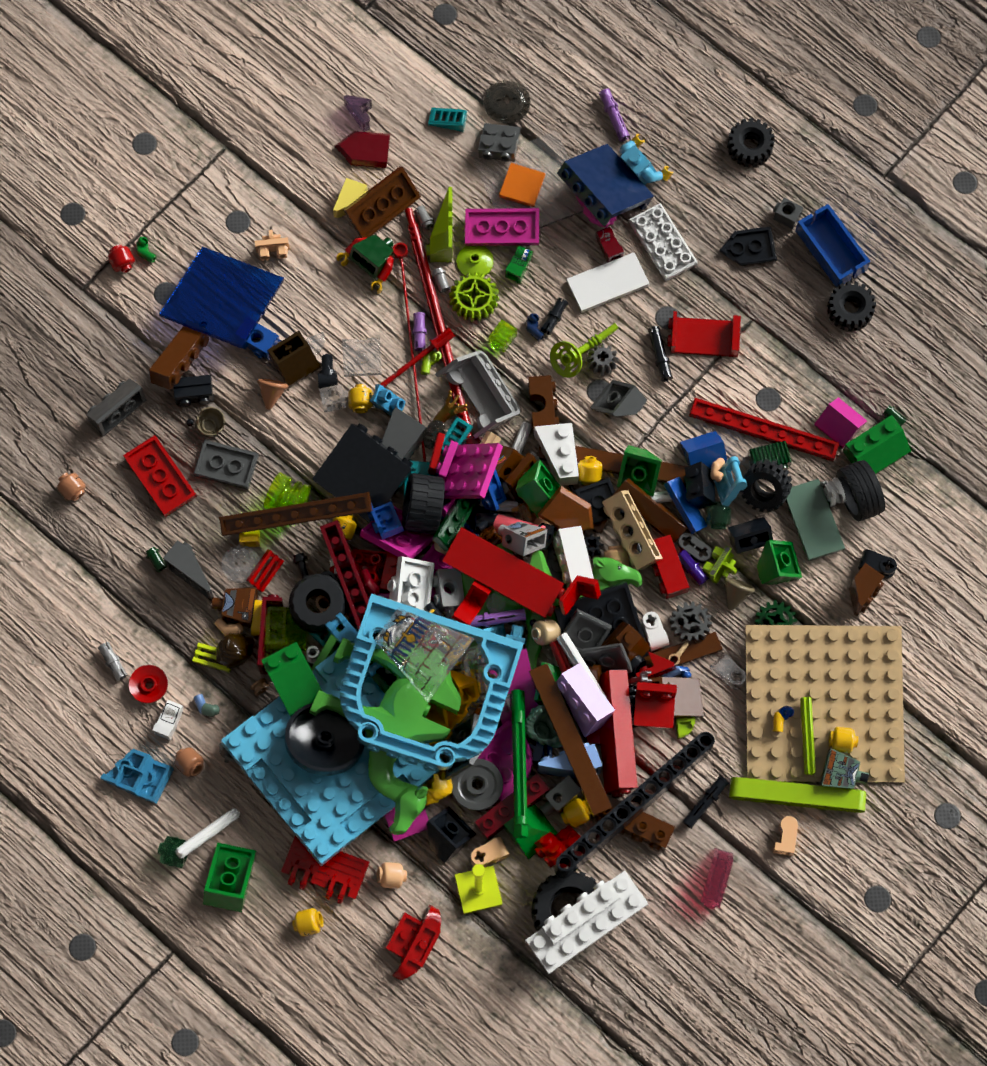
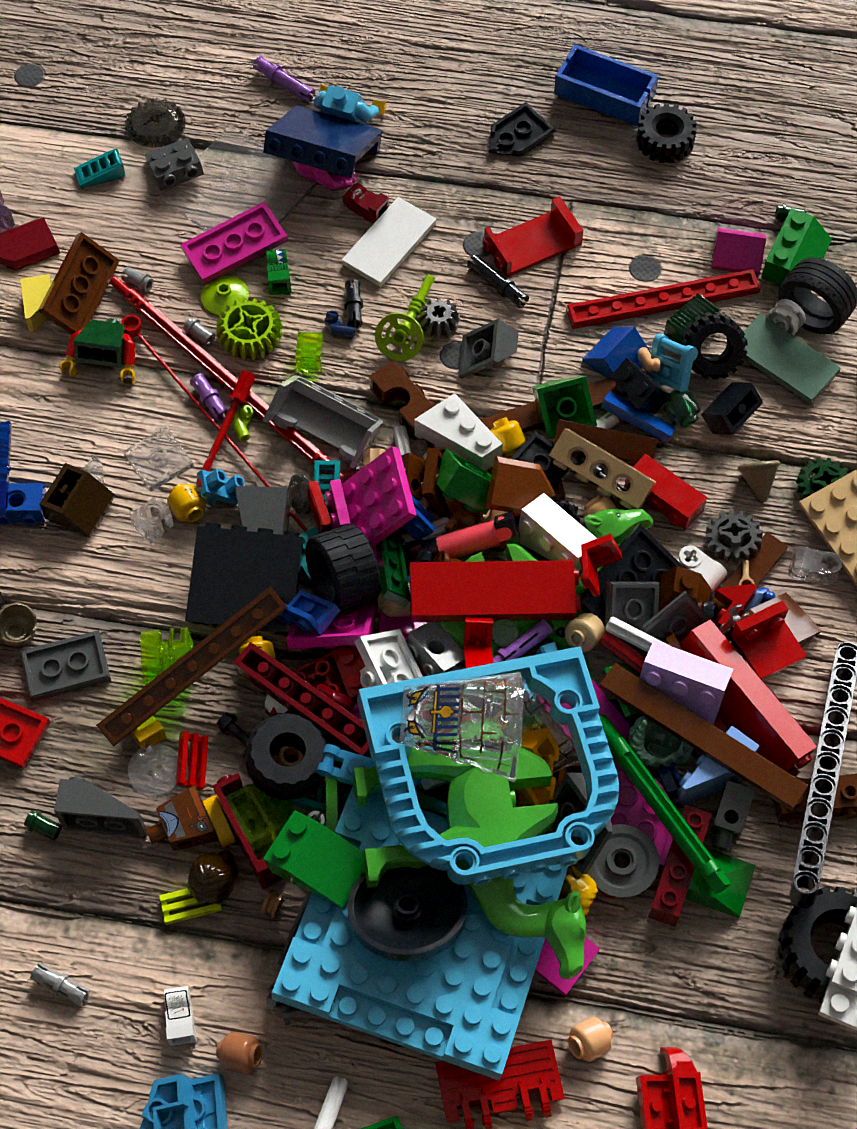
camera: 30 degrees left, 10 degrees down
red dish [129,665,168,703] -> none
sand green arm [193,694,220,717] -> none
light nougat arm [214,618,244,636] -> none
nougat hat [257,379,288,410] -> none
black axle [318,354,338,390] -> none
lime wedge [426,187,452,262] -> none
black slope [426,806,476,863] -> none
pearl gold piece [428,390,468,431] -> none
neon yellow tile [455,864,503,914] -> none
light nougat piece [471,837,510,867] -> none
light grey torso [498,522,547,556] -> none
orange tile [499,163,546,208] -> none
red plate [534,825,583,869] -> none
yellow head [561,798,592,828] -> none
white tile [628,203,698,282] -> none
lime tile [675,717,695,739] -> none
dark grey beam [678,533,711,563] -> none
dark purple axle [678,550,709,586] -> none
lime hips [703,546,737,584] -> none
black tyre [727,118,775,167] -> none
green slope [757,540,802,585] -> none
dark grey brick [773,197,804,230] -> none

